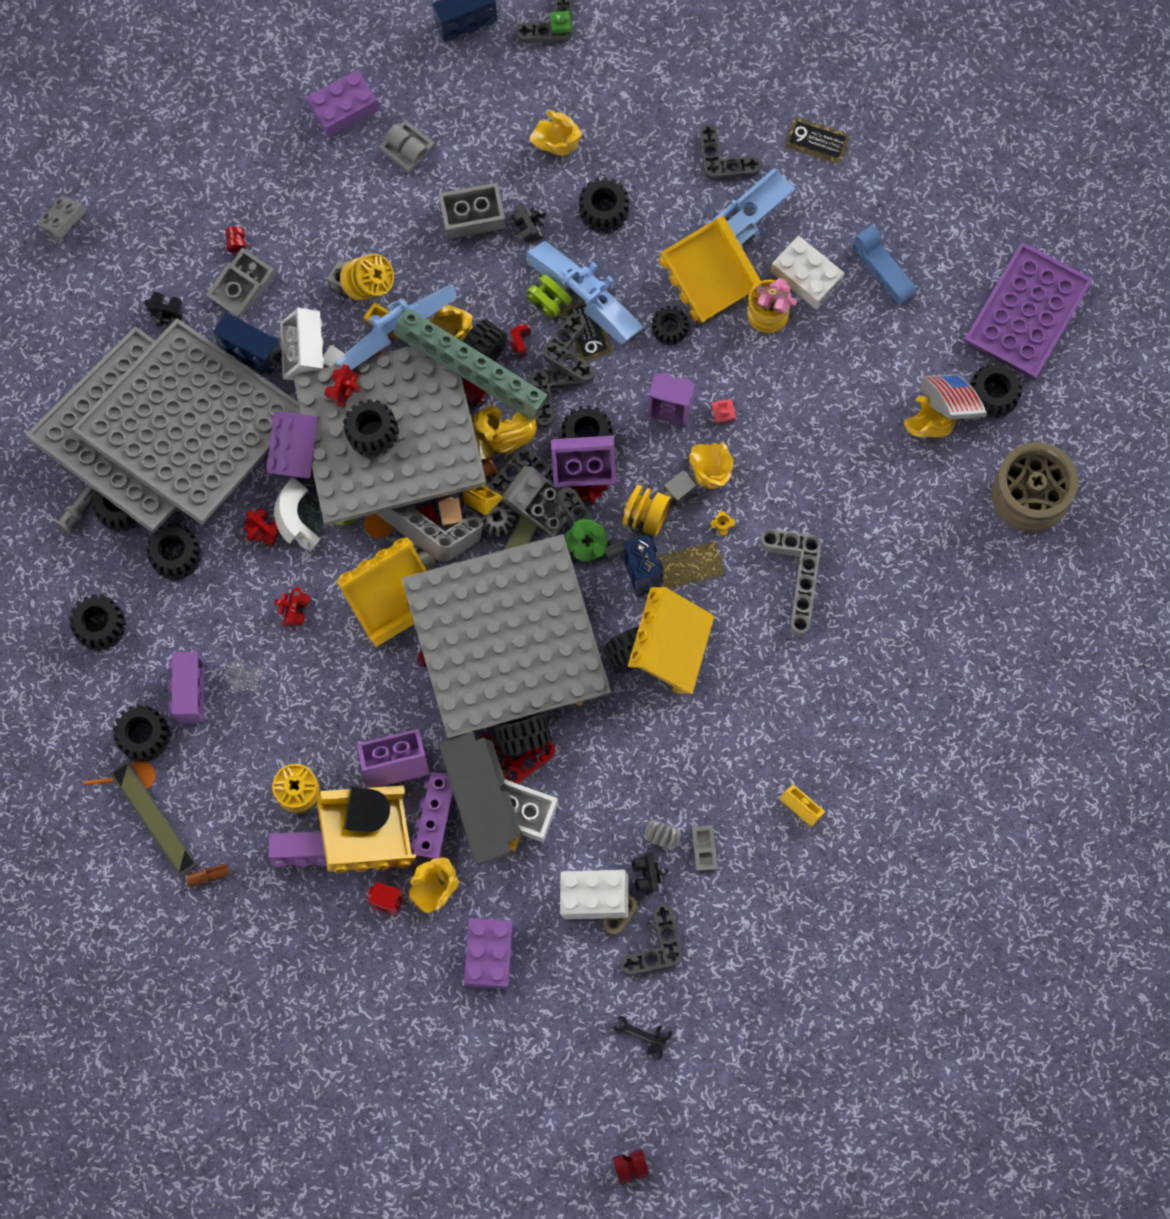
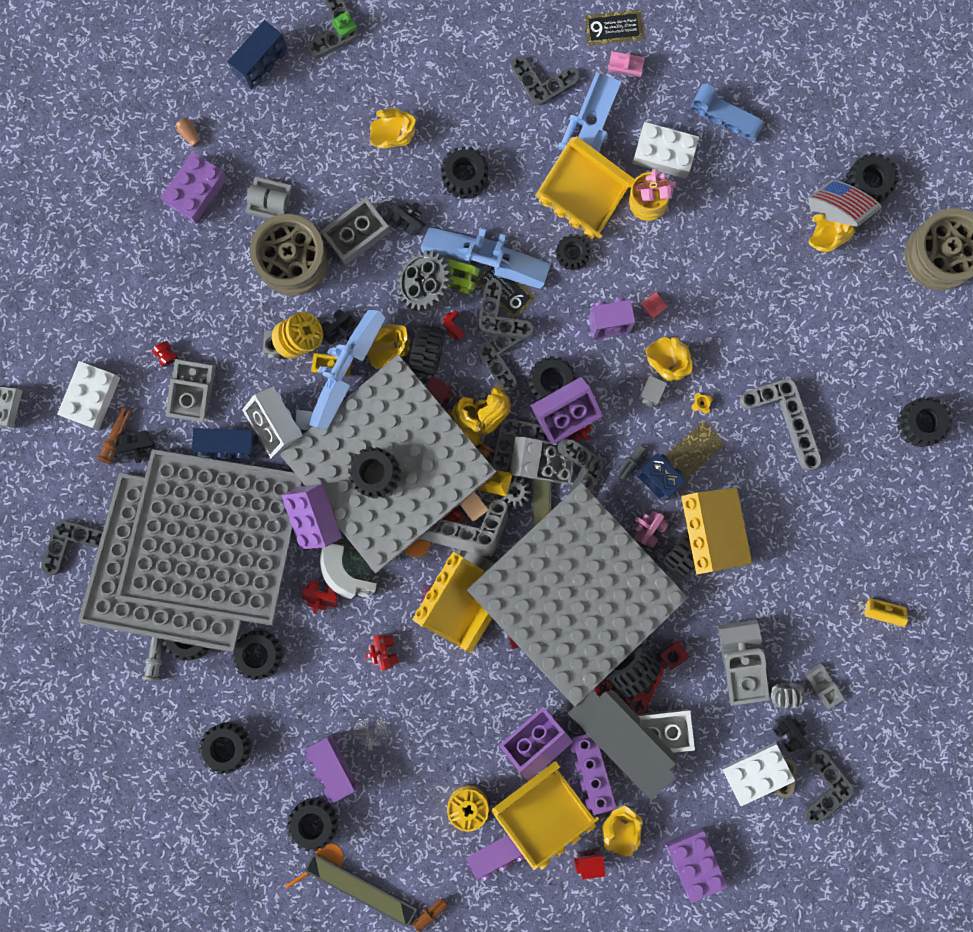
camera: 25 degrees left, 10 degrees up
red hips [324,364,360,407] -> none
black tile [343,786,390,832] -> none
sand green brick [394,308,548,421] -> none
bright green plate [565,519,607,561] -> none
black bar [613,1016,672,1060] -> none
yellow wheel [622,484,671,537] -> none
medium lavender plate [964,242,1093,380] -> none
none -> dark grey beam [42,521,103,575]
none -> white brick [57,361,120,430]
none -> dark orange pin [96,407,133,465]
none -> nougat cone [175,117,201,147]
none -> dark tan wheel [250,214,329,296]
none -> black hips [321,309,356,345]
none -> dark grey gear [396,250,453,312]
none -> bright pink hips [608,51,645,77]
none -> bright pink hips [634,511,668,547]
none -> dark red brick [658,640,690,671]
none -> light grey piece [718,619,770,706]
none -> black tyre [897,397,952,447]

